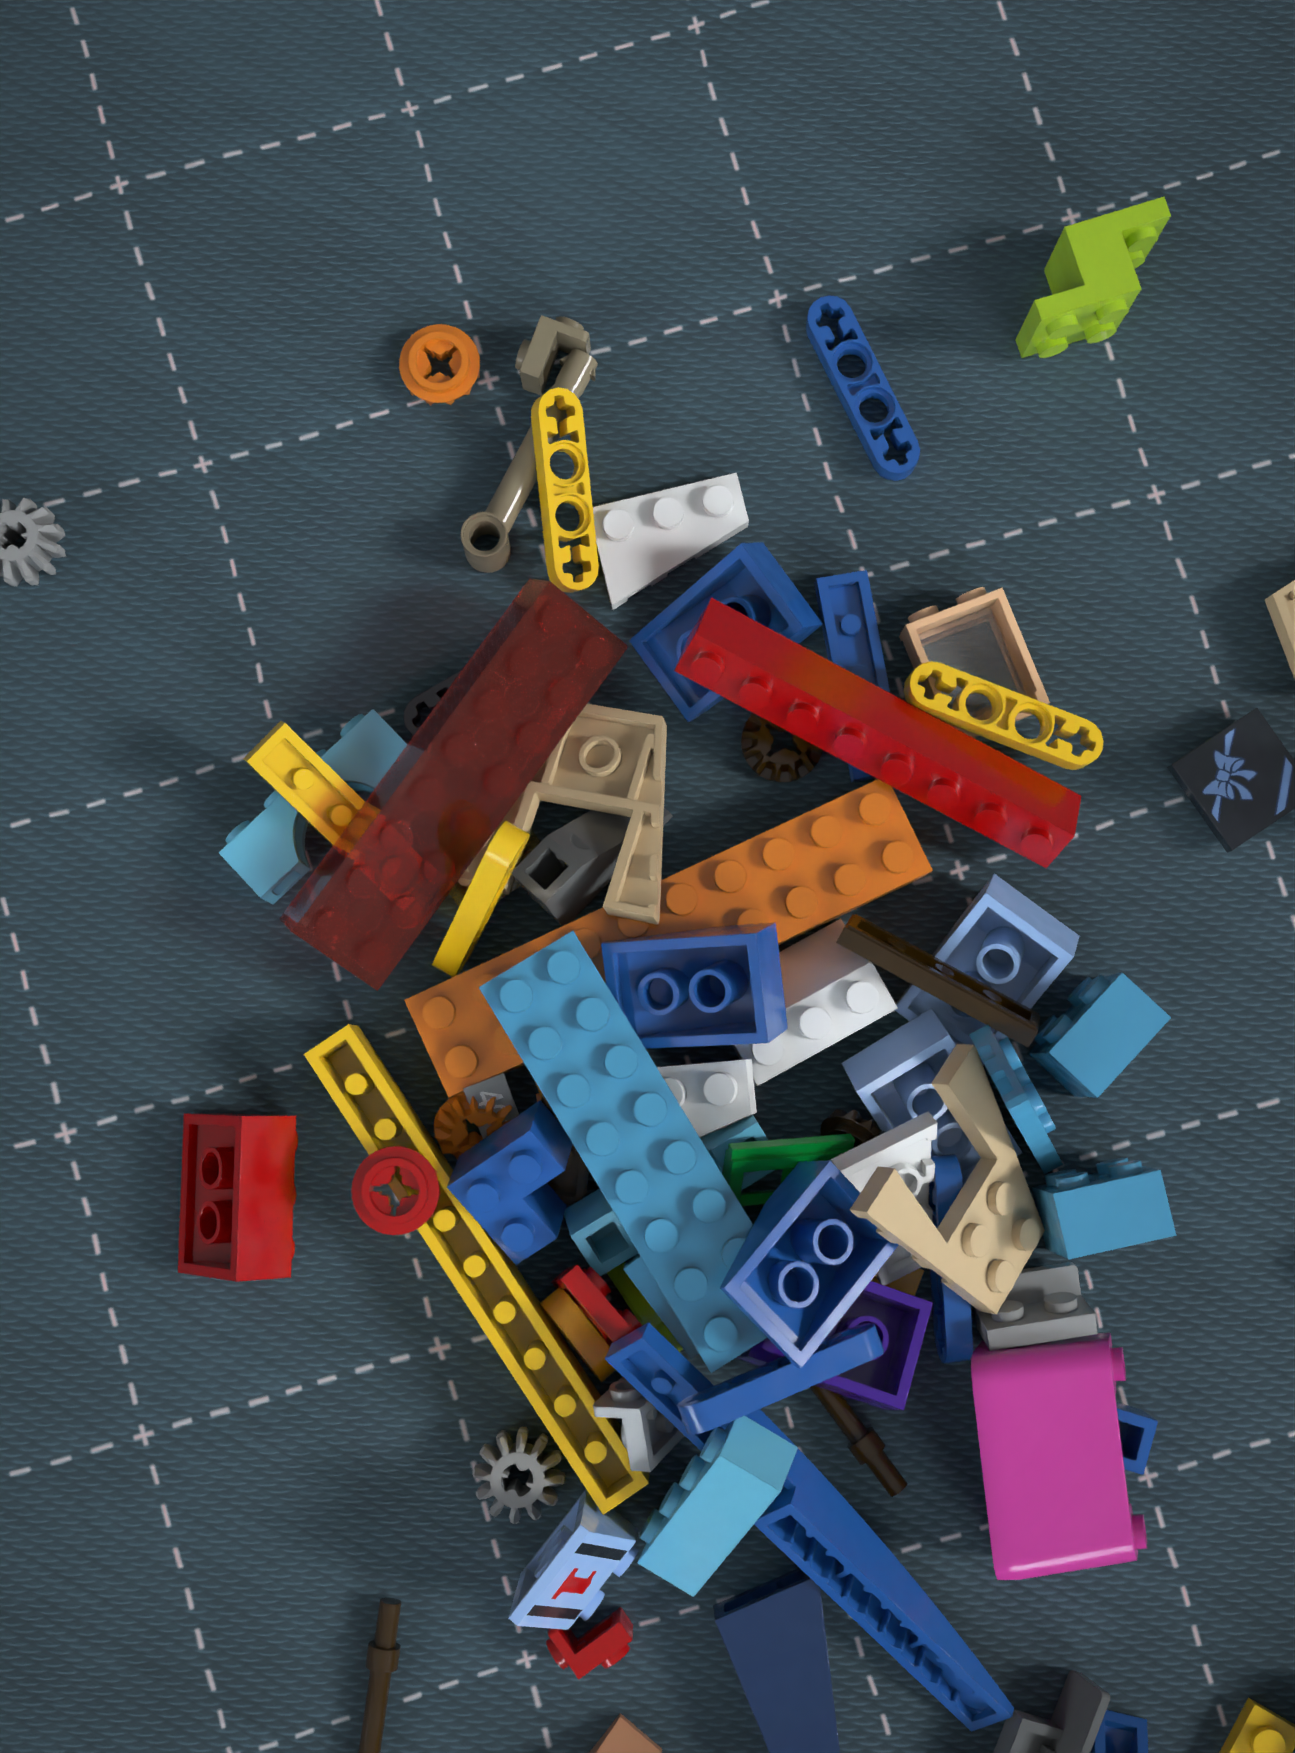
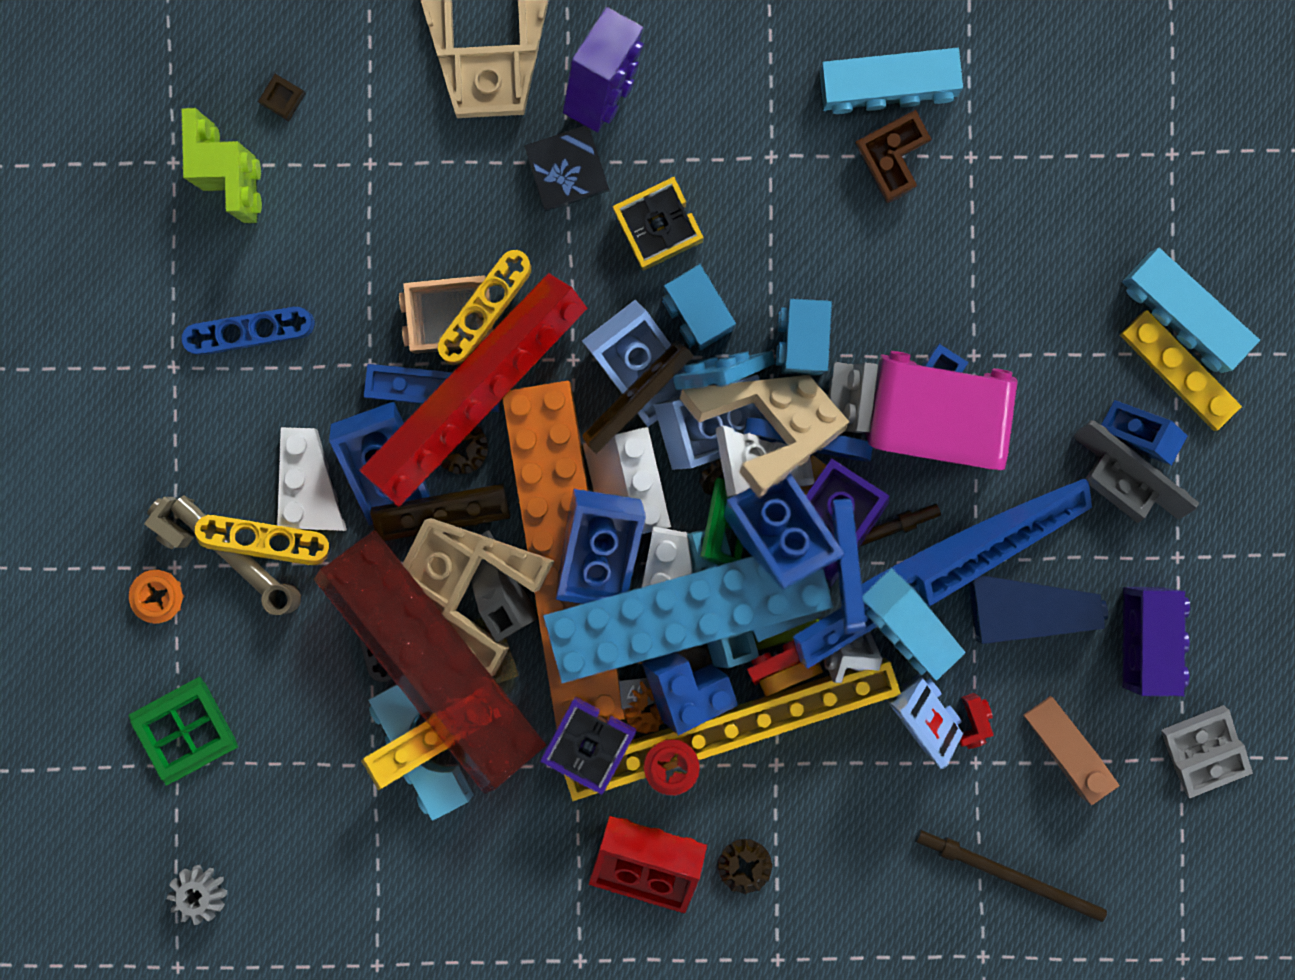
camera: 75 degrees left, 5 degrees up
yellow beam [432,820,530,977] -> none
light grey gear [473,1427,565,1524] -> none
none -> green piece [128,676,238,786]
none -> dark brown tile [258,74,306,122]
none -> dark brown tile [370,483,511,542]
none -> piece [540,696,636,795]
none -> piece [613,177,704,271]
none -> dark brown gear [718,839,773,895]

